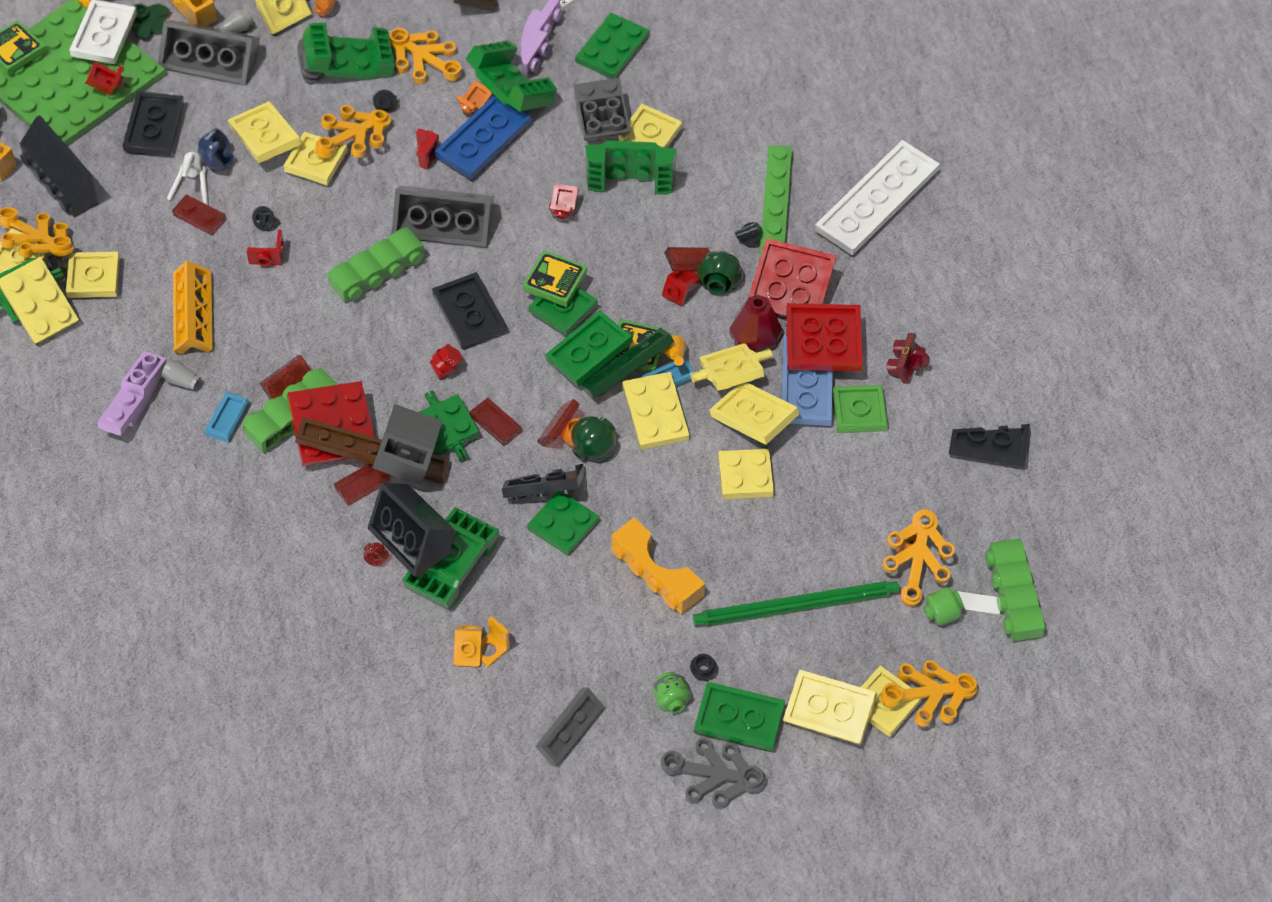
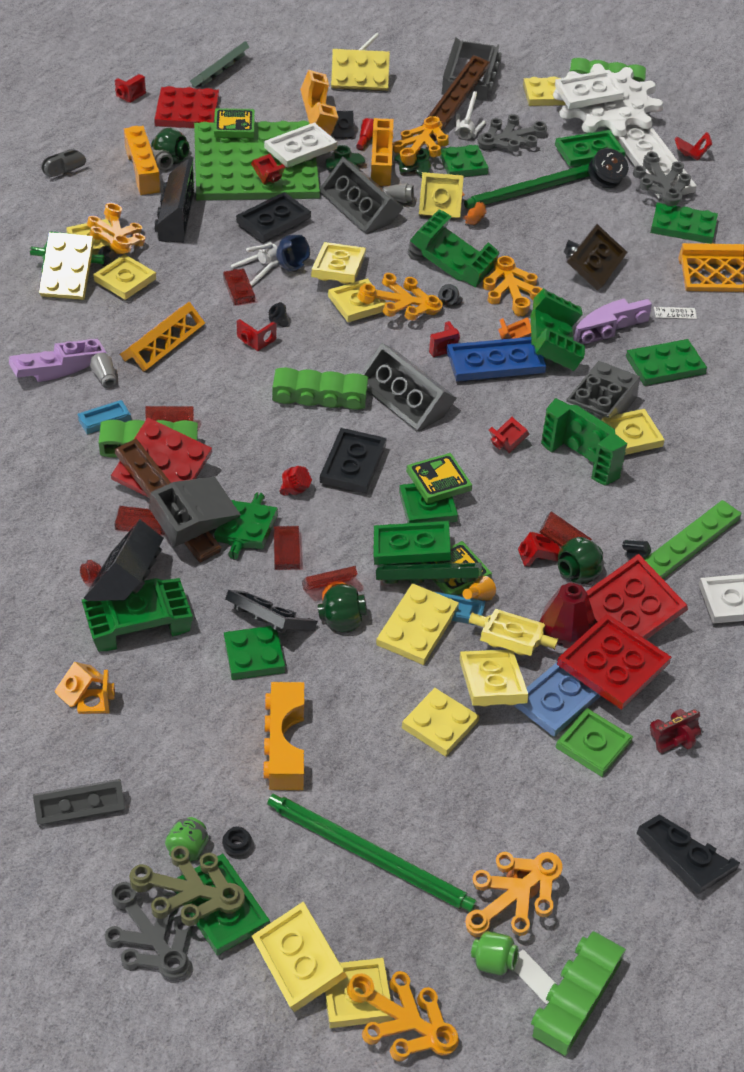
camera: 40 degrees right, 10 degrees down
none -> olive plant [129,846,245,926]

